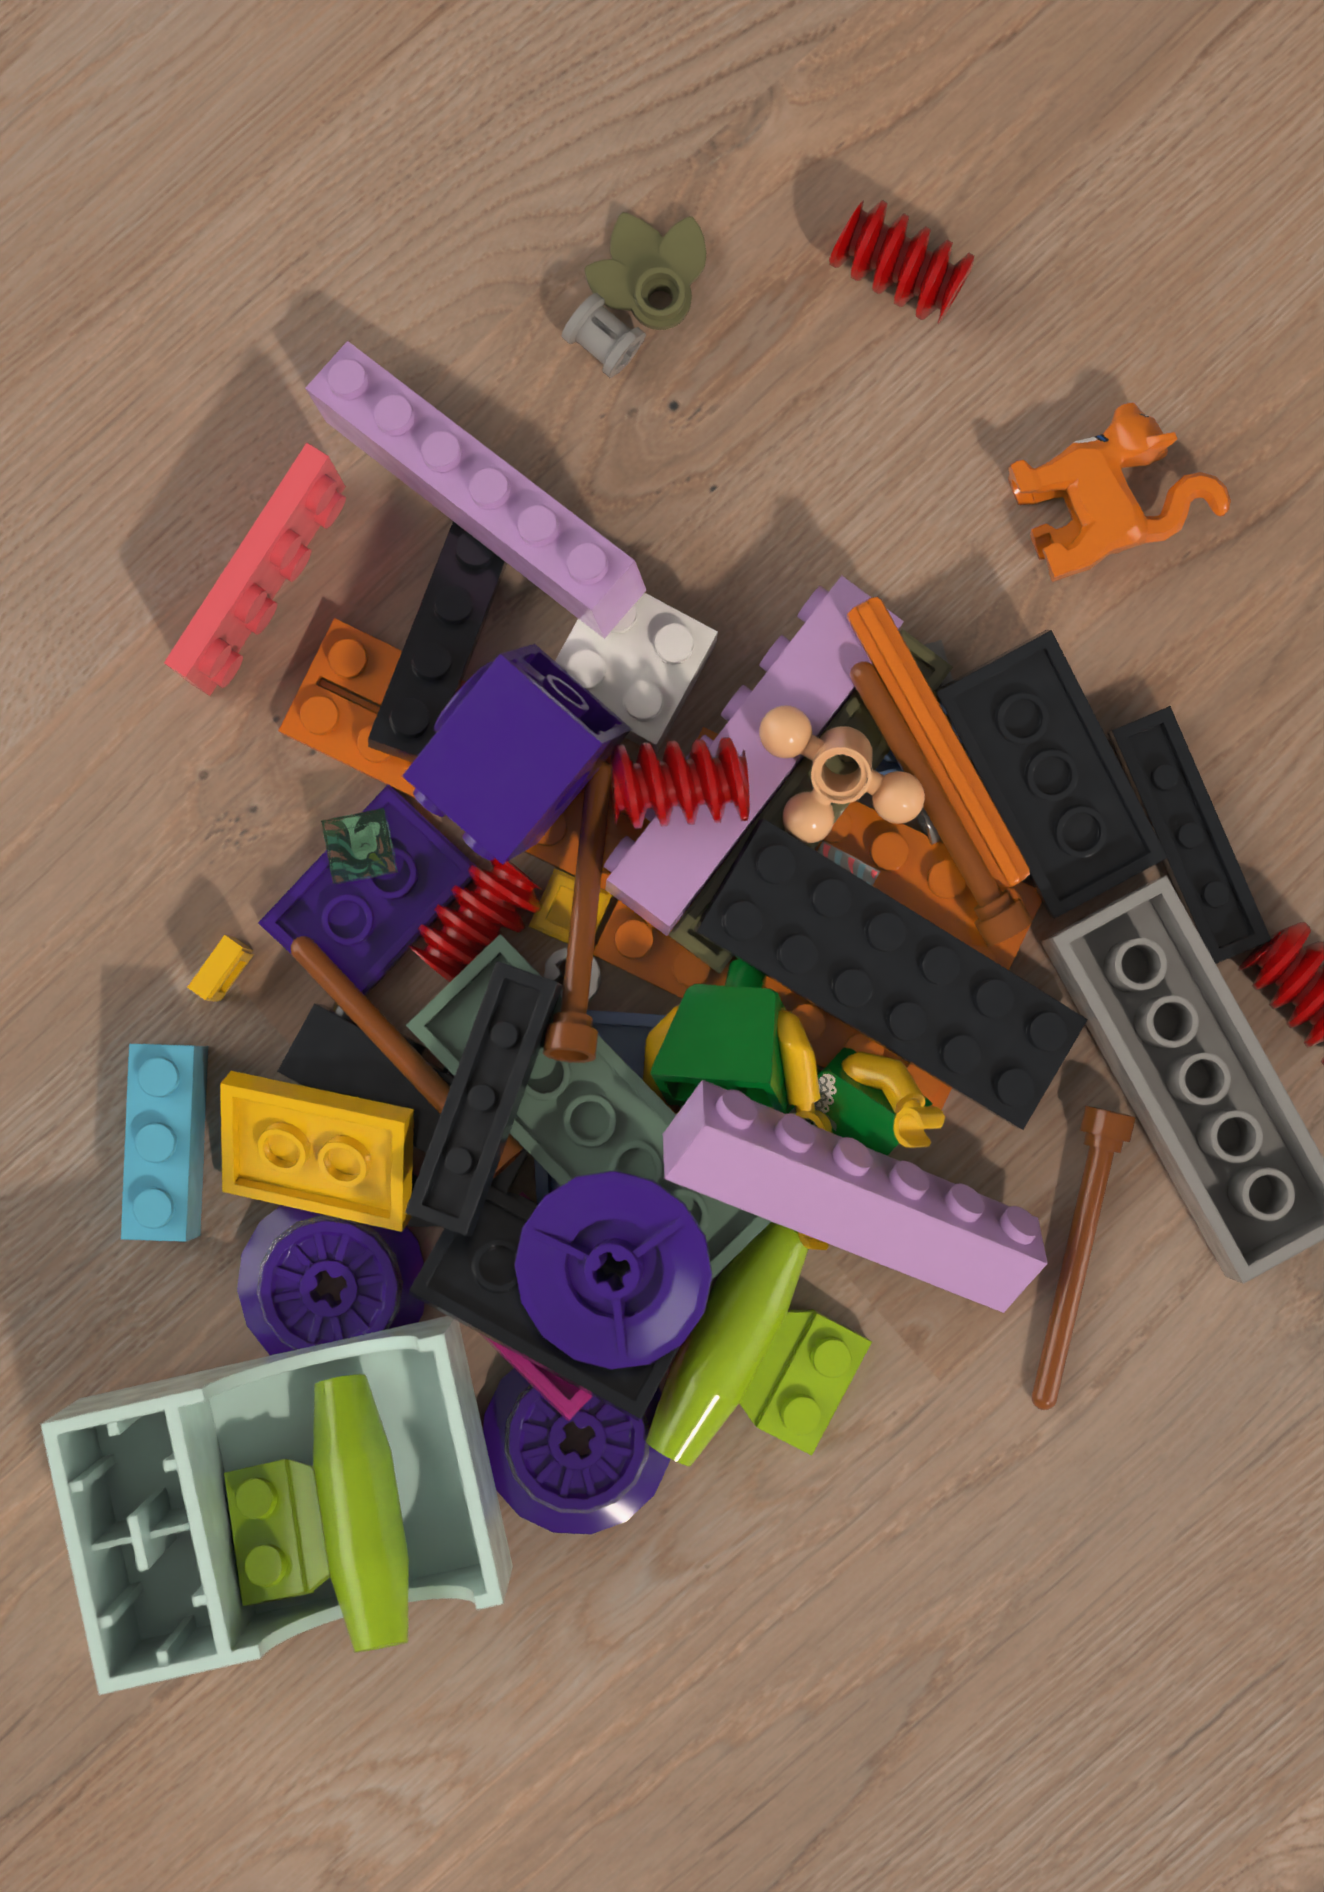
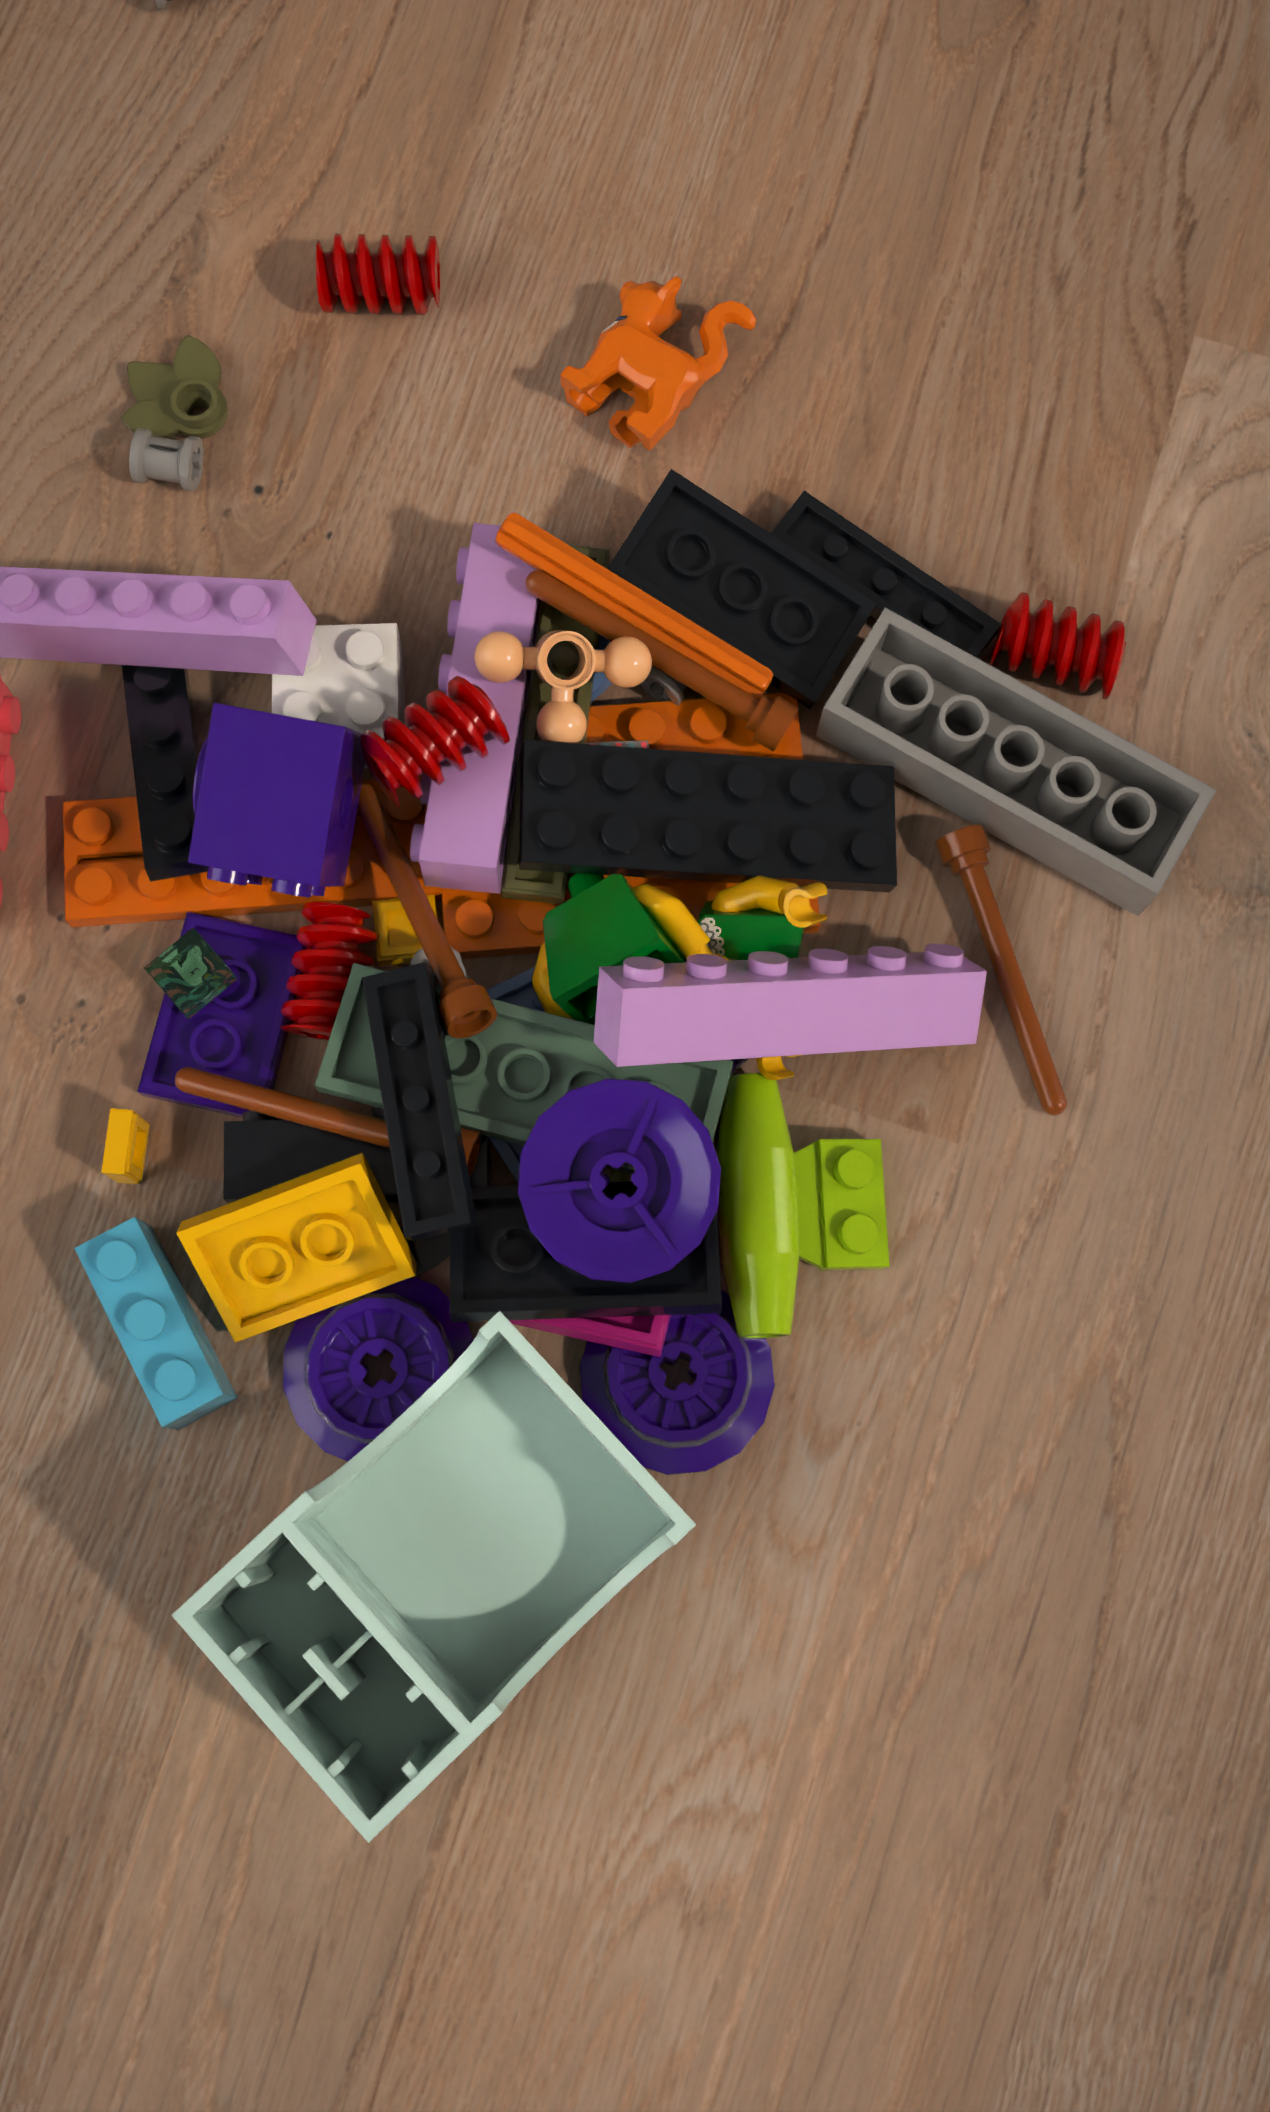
camera: 35 degrees left, 10 degrees down
lime plate [224,1374,409,1653] -> none

